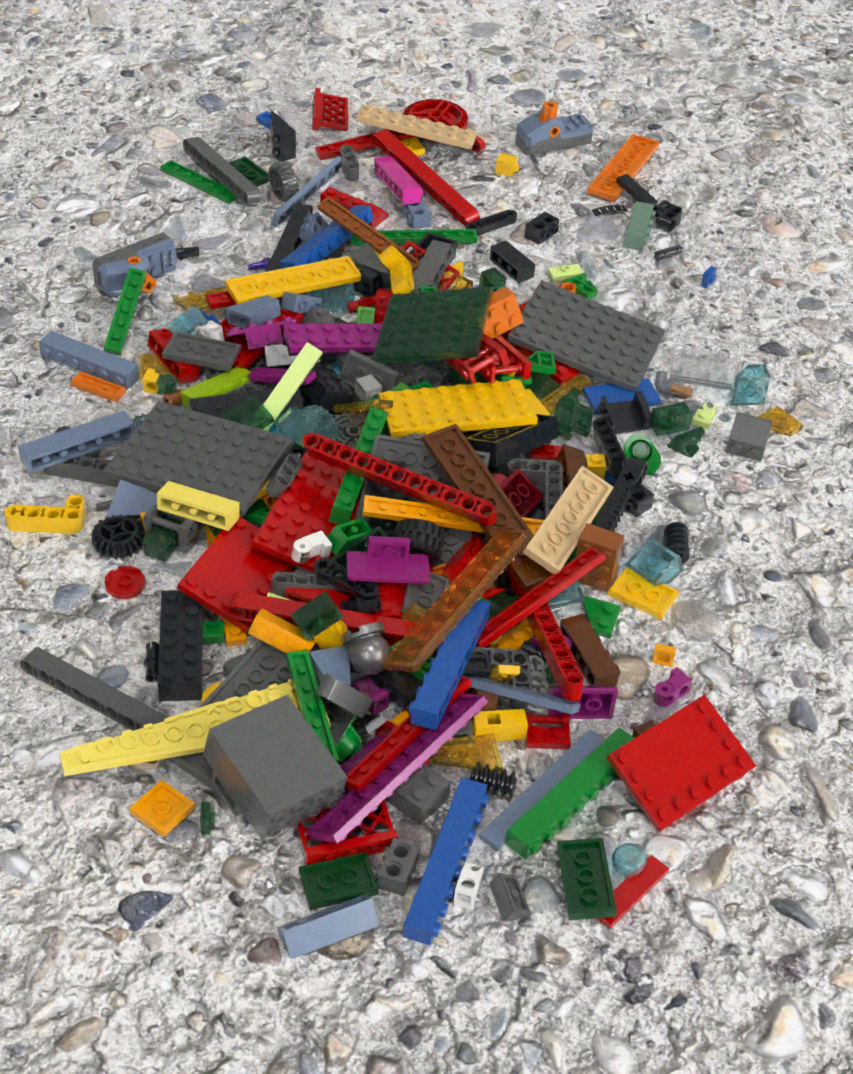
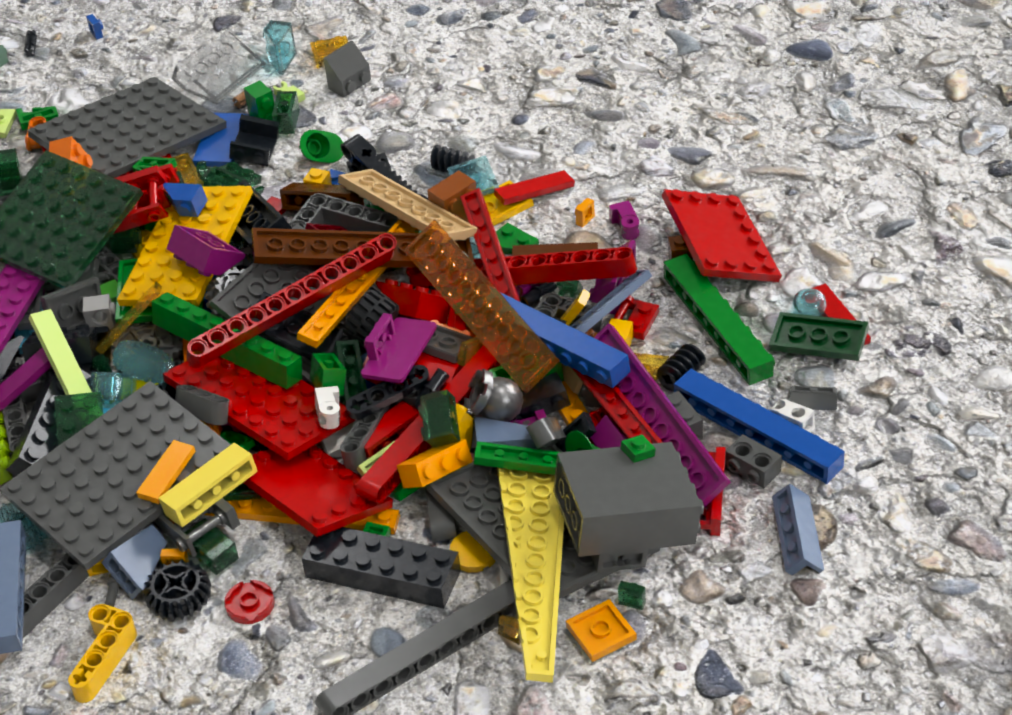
camera: 60 degrees left, 0 degrees up
black pin [144,641,159,682] -> none
dark green tile [298,852,379,910] -> none
sand blue tile [479,729,606,851] -> none
black beam [593,418,626,478] -> none
clear green slope [667,426,705,458] -> none
none -> light orange tile [136,440,196,504]
none -> blue slope [163,183,208,217]
none -> magenta slope [166,225,246,277]
none -> green brick [243,80,278,122]
none -> red tile [494,170,575,205]
none -> green plate [620,435,656,463]

